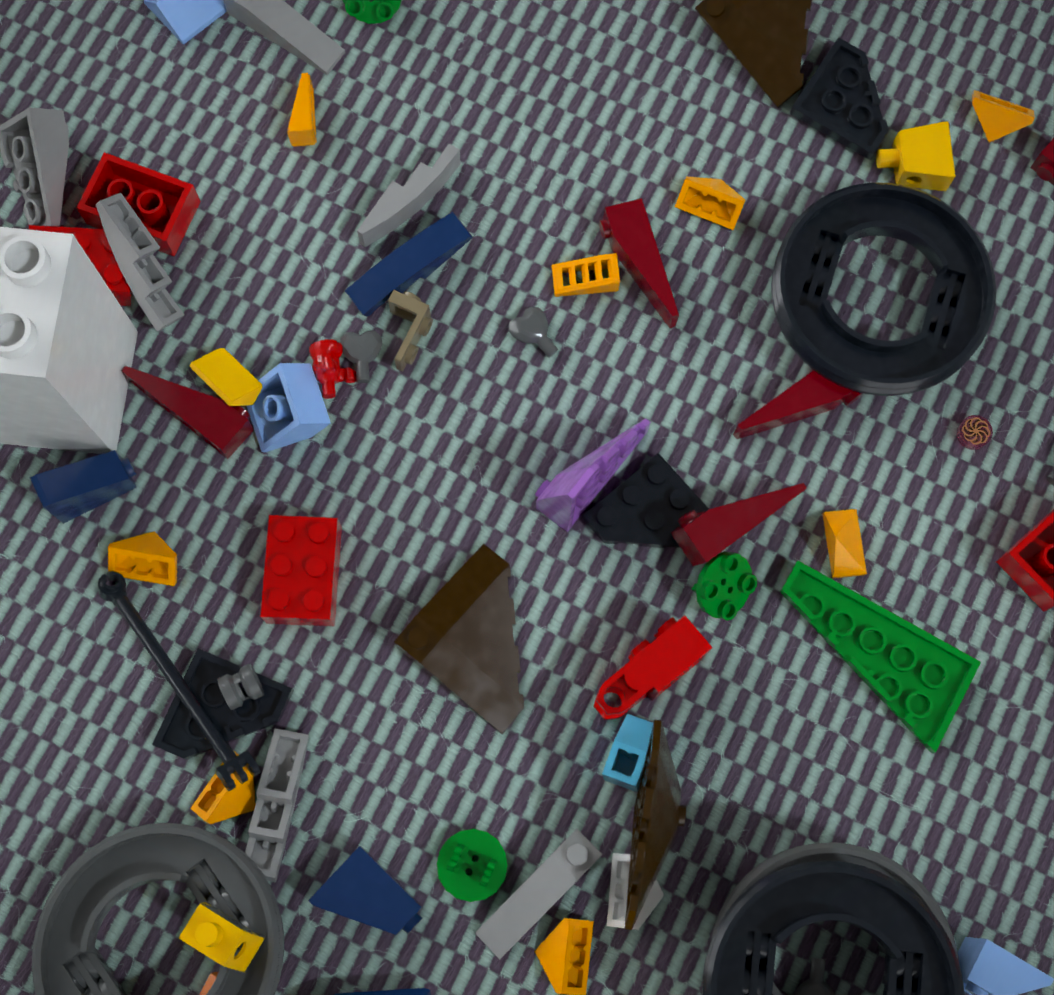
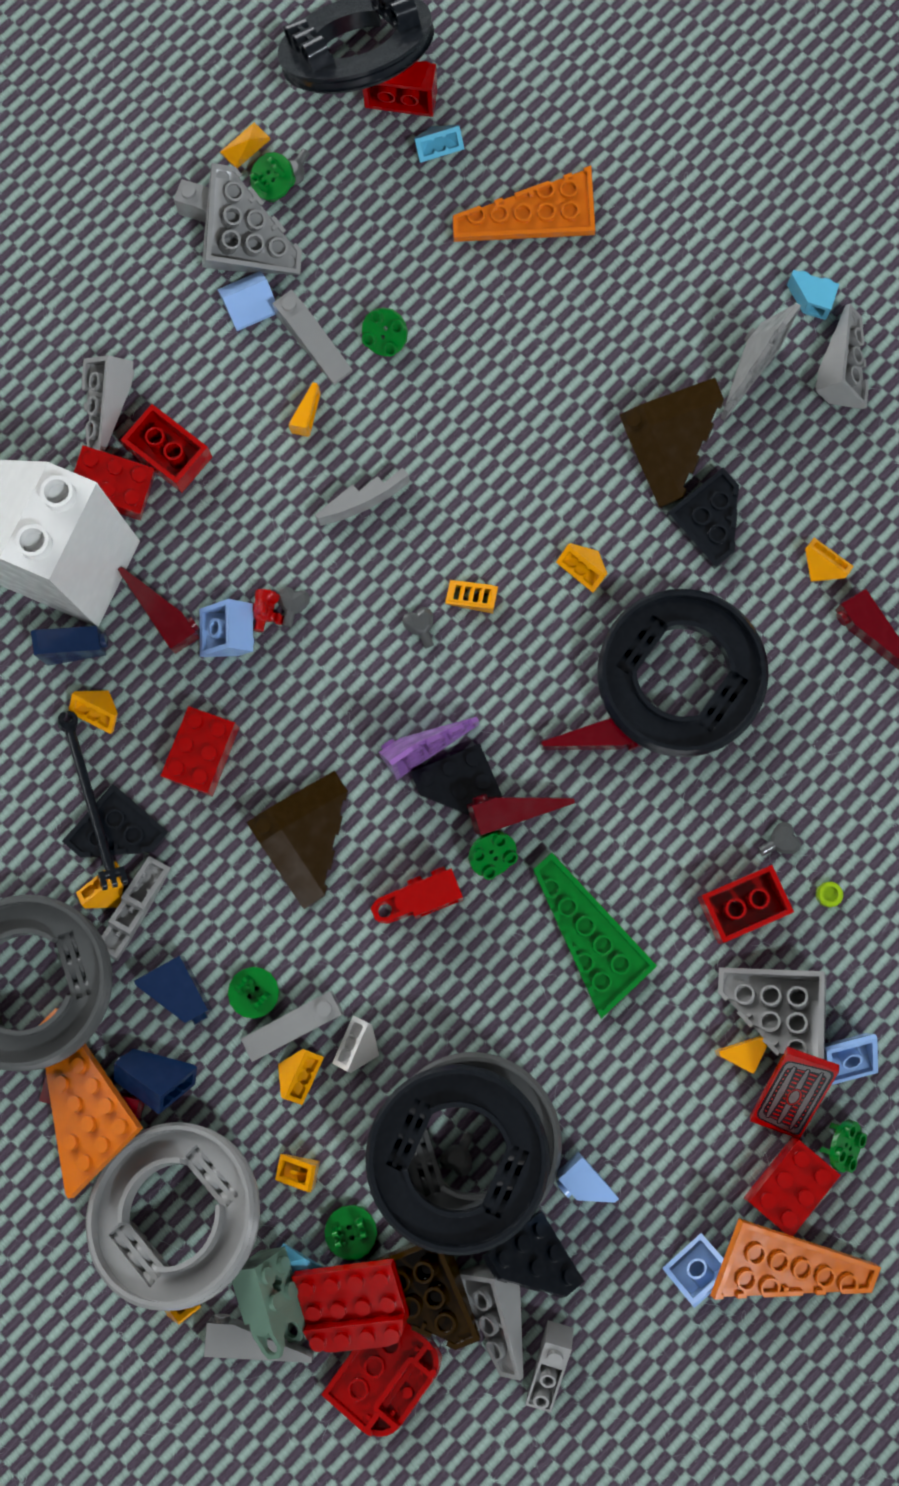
camera: 25 degrees right, 5 degrees up
light grey slope [96,193,184,332] -> none
yellow torso [179,902,265,972] -> none
yellow slope [190,348,262,406] -> none
dark grey wheel [217,664,265,710] -> none
dark blue slope [345,212,473,317] -> none
dark tan bracket [388,290,433,372] -> none
dark red slope [599,198,679,328] -> none
medium azure slope [602,714,653,792] -> none
dark brown slope [624,719,686,930] -> none
light orange slope [822,509,867,579] -> none
yellow torso [876,121,955,191] -> none
tile [956,415,993,450] -> none

